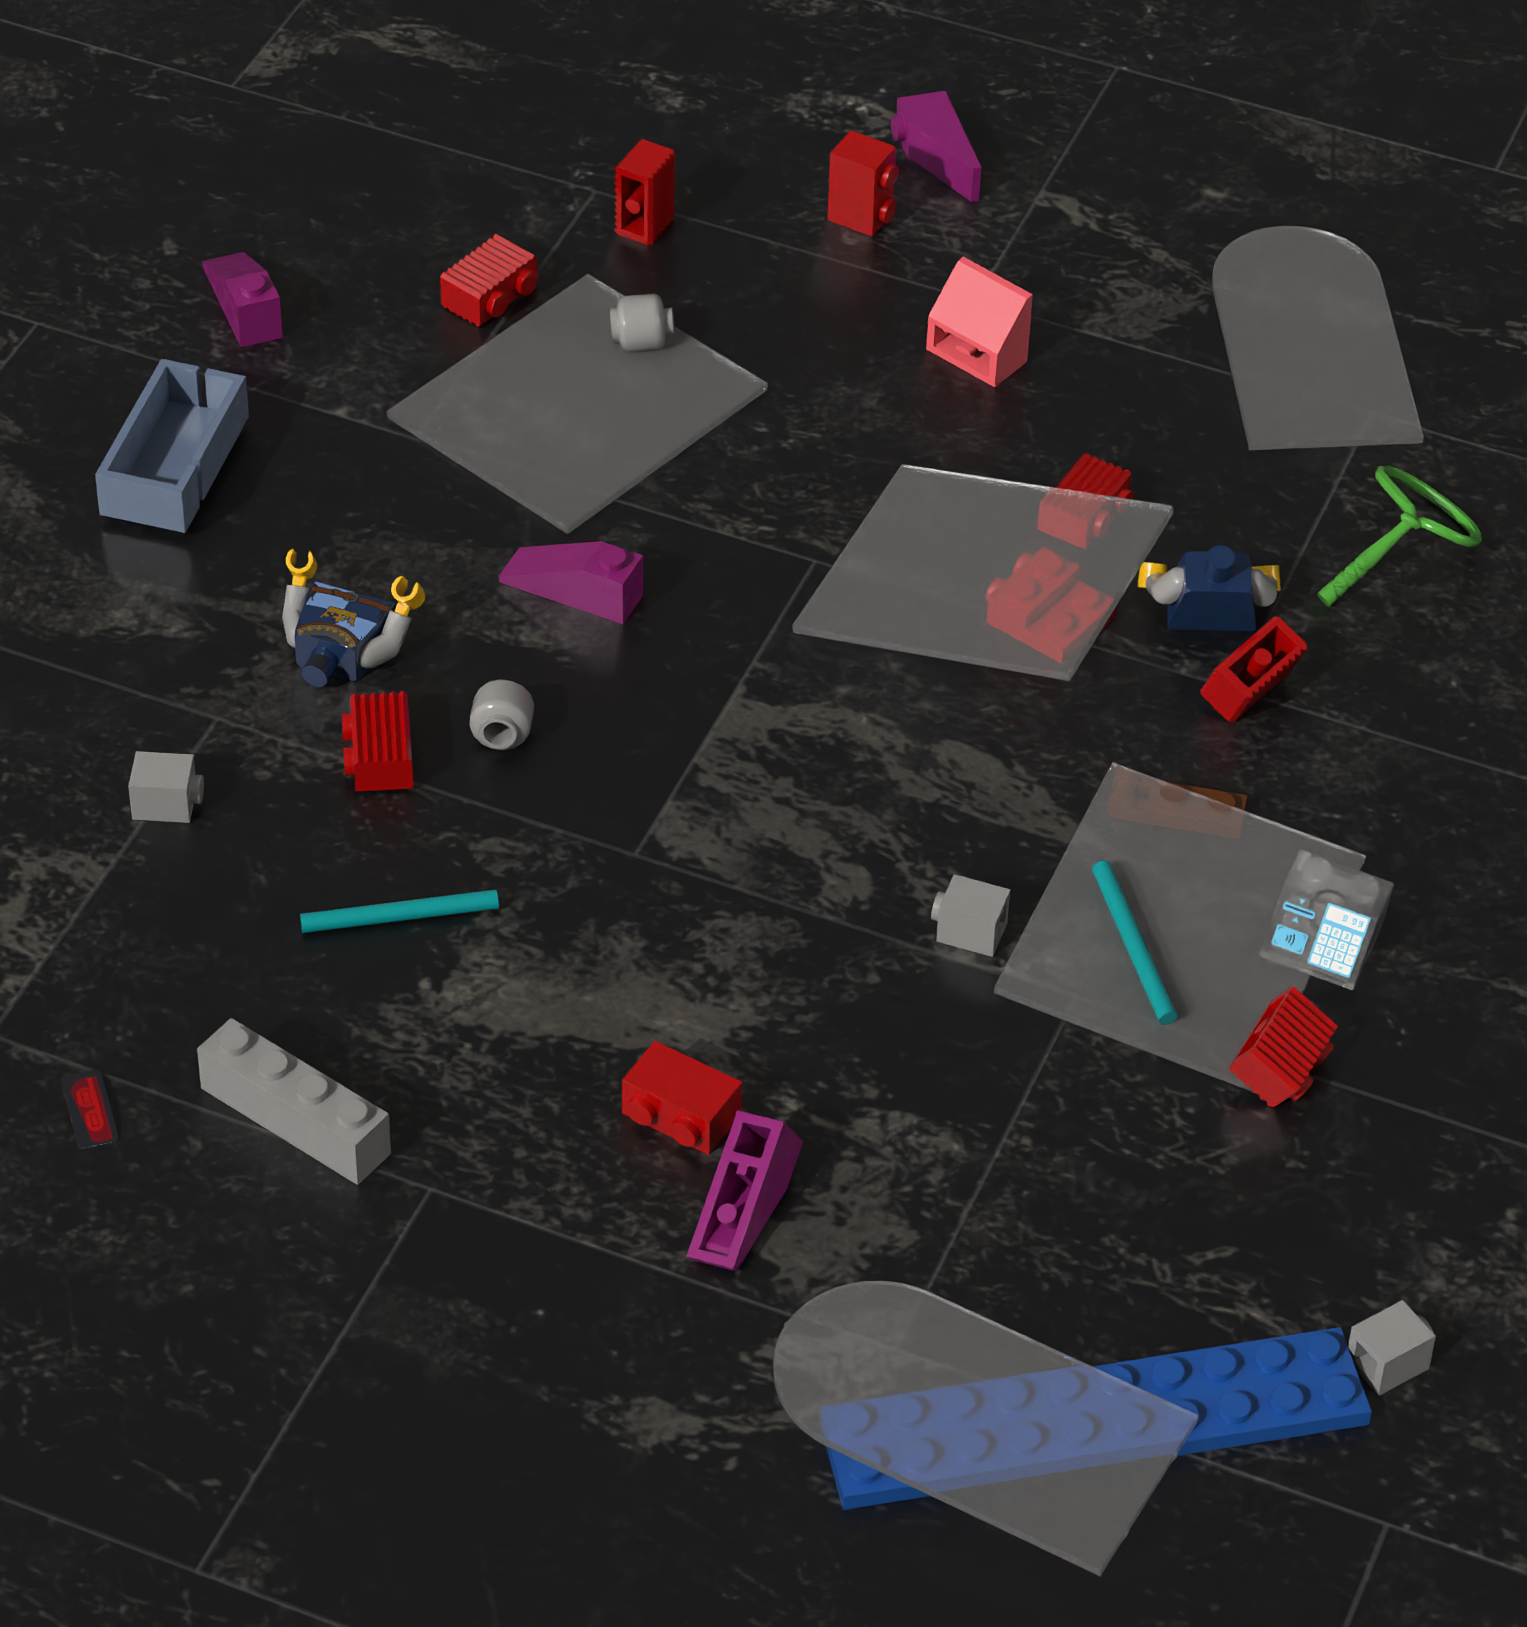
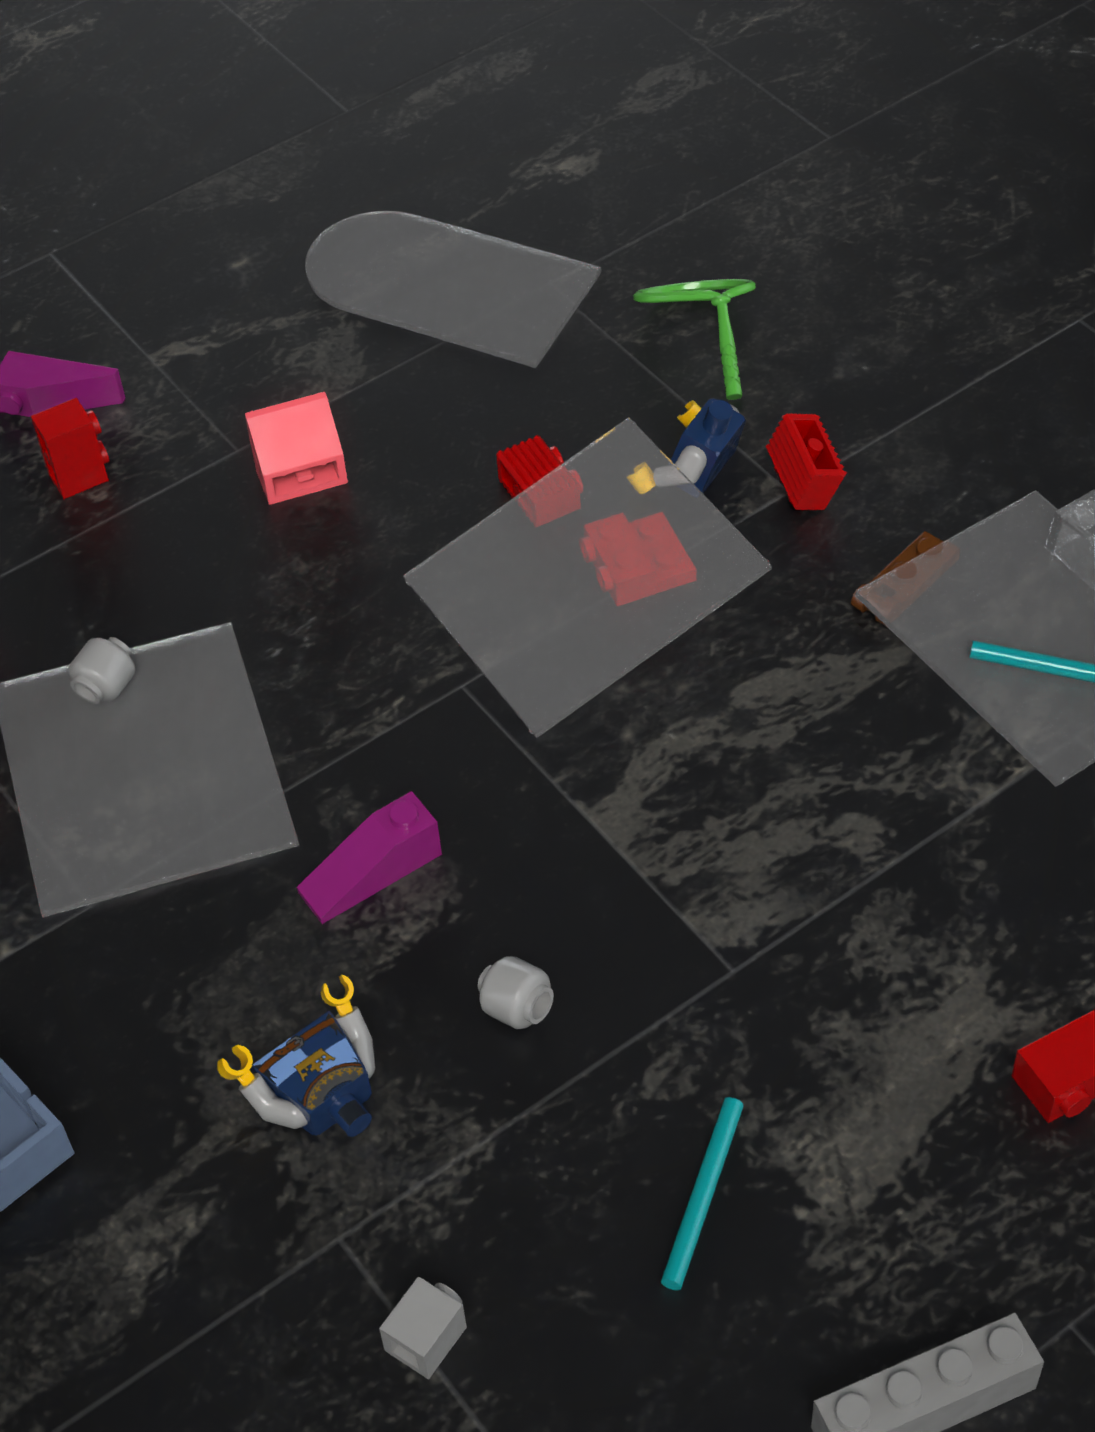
camera: 55 degrees left, 5 degrees up
red brick [341,690,413,792] -> none
light grey brick [931,874,1010,957] -> none

